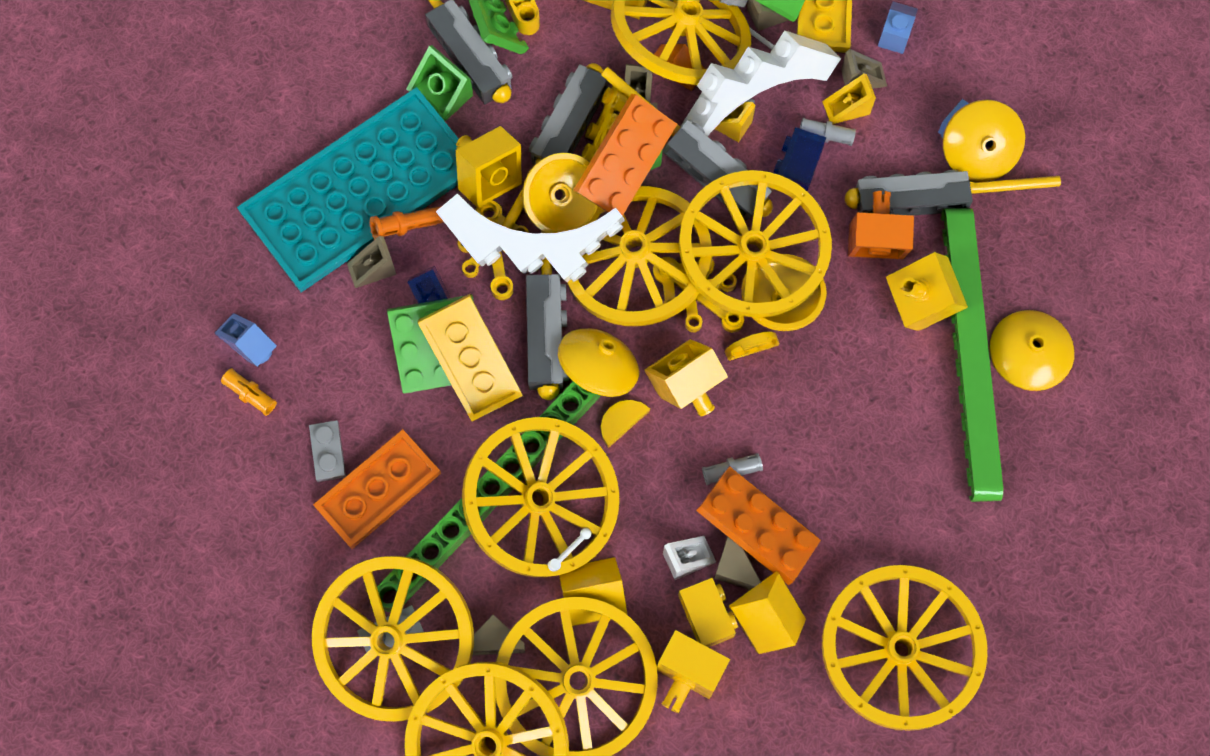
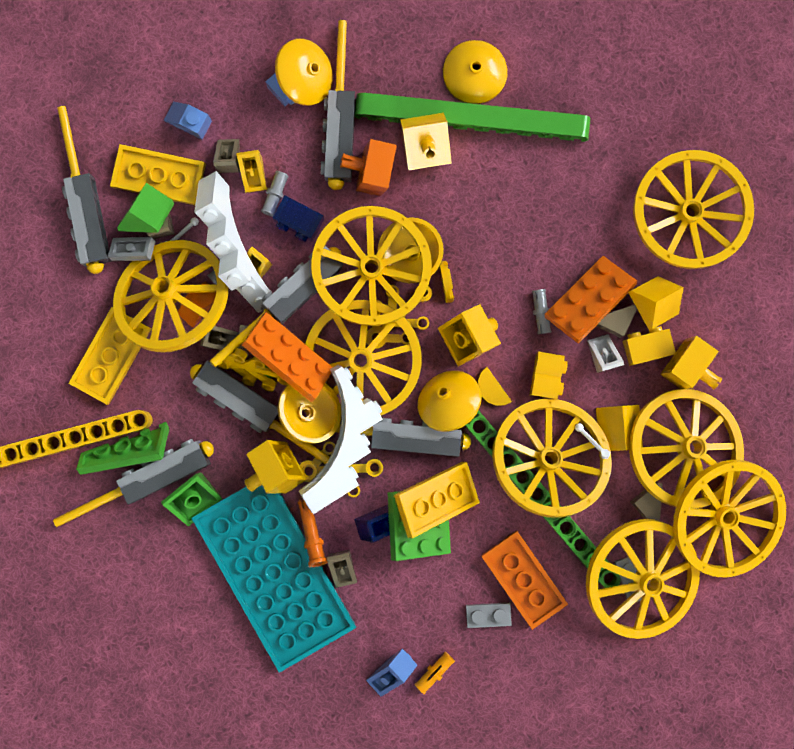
camera: 85 degrees left, 15 degrees up
none -> yellow brick [530,352,568,399]

